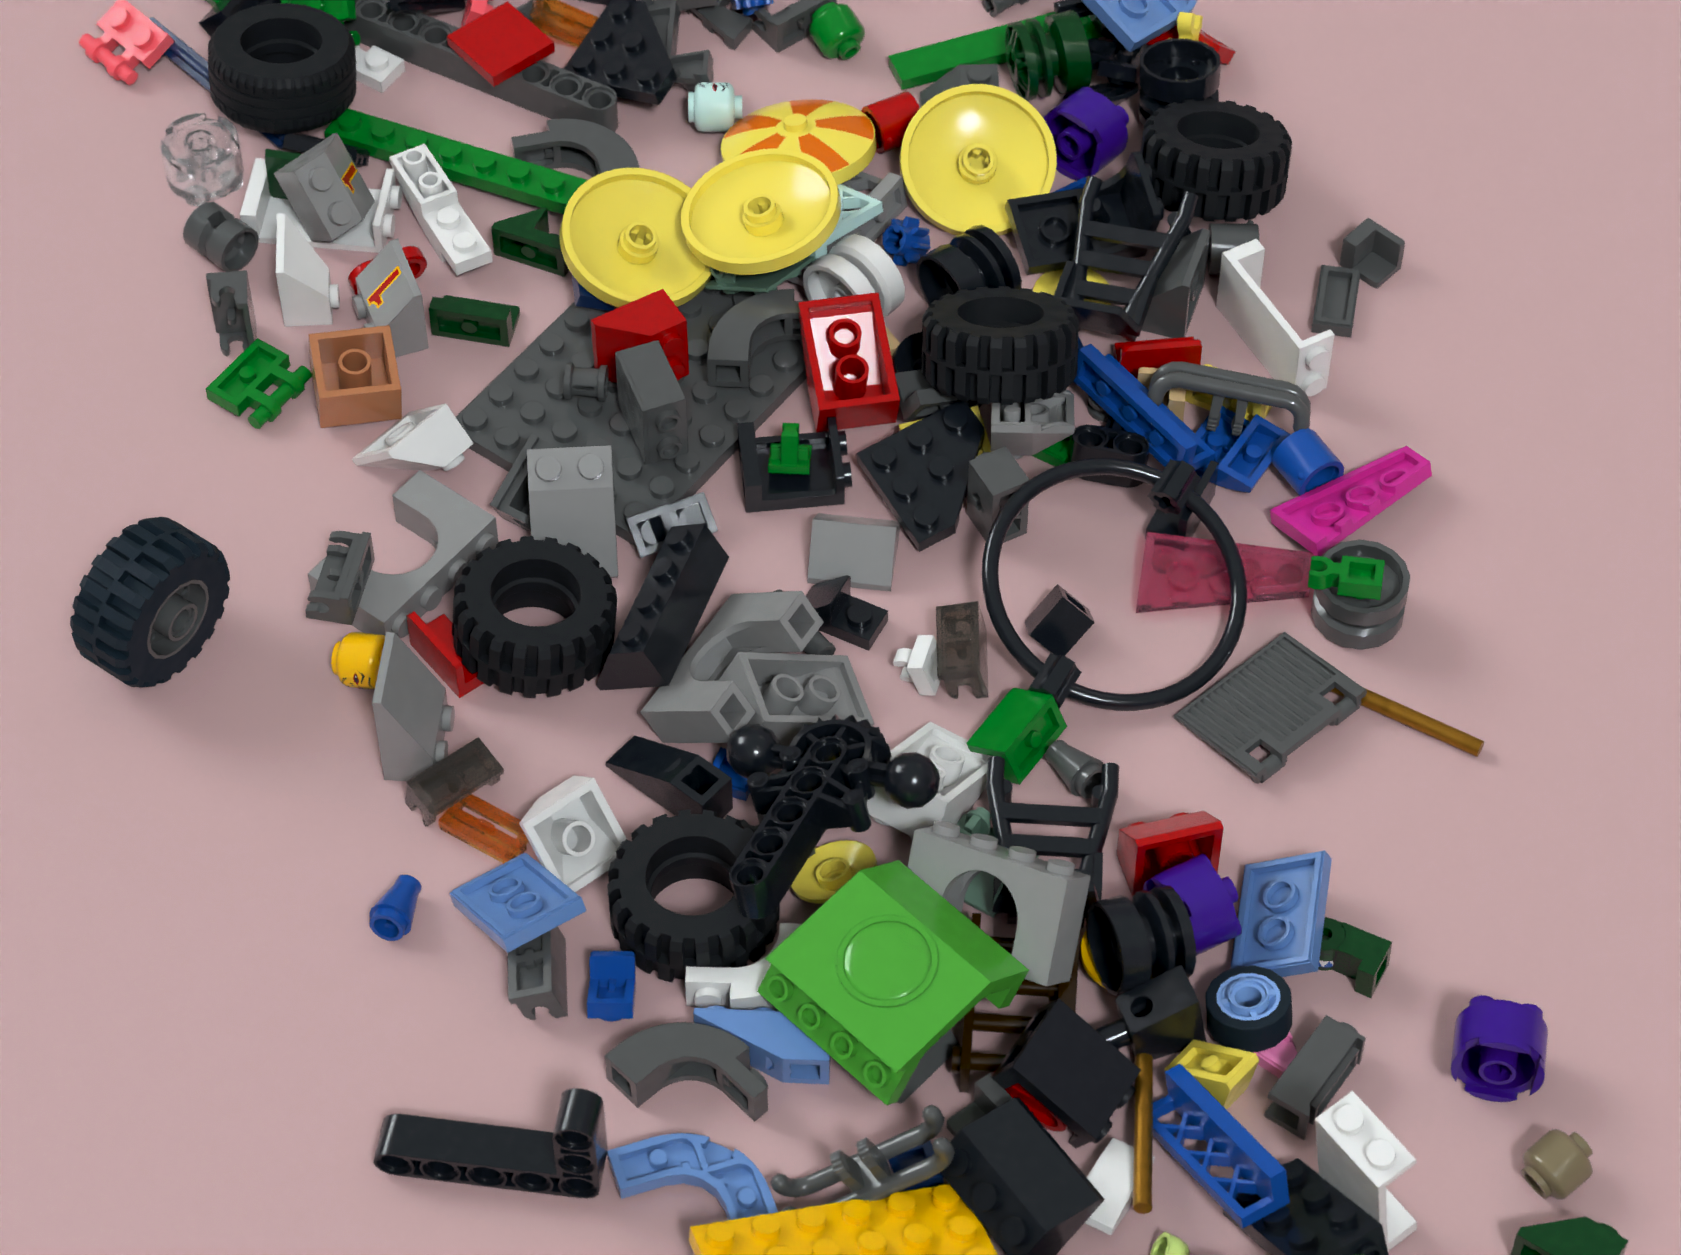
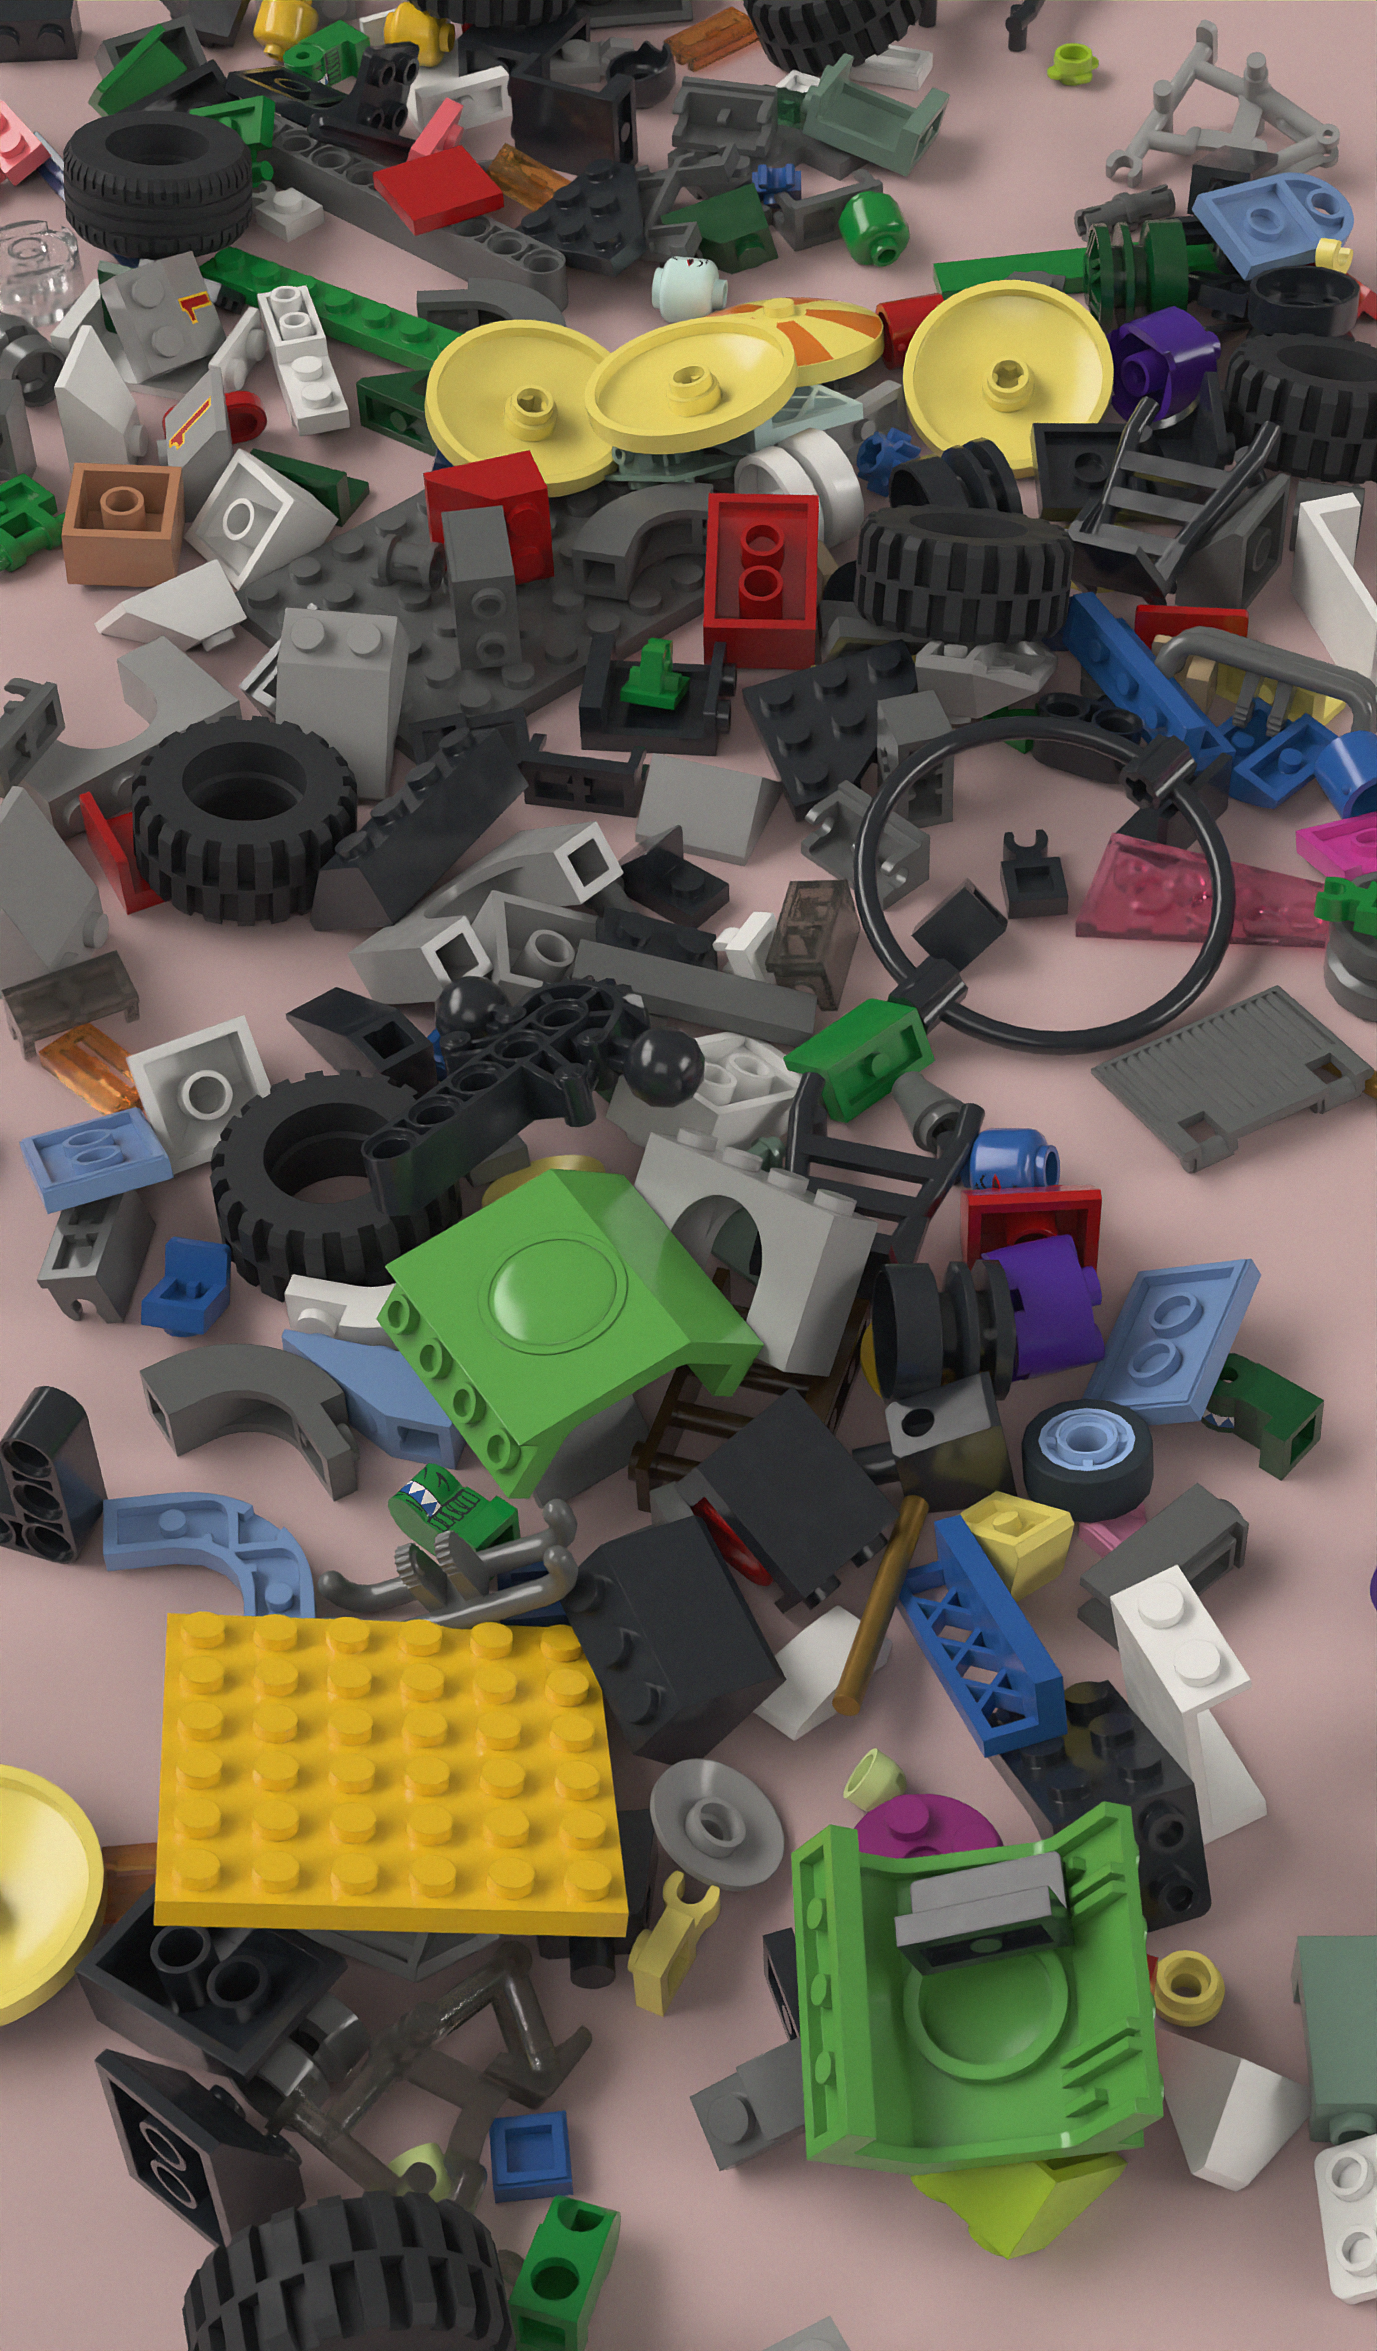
camera: 15 degrees right, 5 degrees down
none -> white slope [184,448,338,591]
none -> green leg [388,1463,521,1582]
none -> black hinge [521,733,650,818]
none -> dark grey tile [571,939,818,1047]
none -> black plate [596,905,718,971]
none -> dark green slope [660,183,779,274]
none -> dark grey hinge [801,780,930,911]
none -> blue head [961,1128,1060,1190]
none -> black plate [1000,829,1069,919]

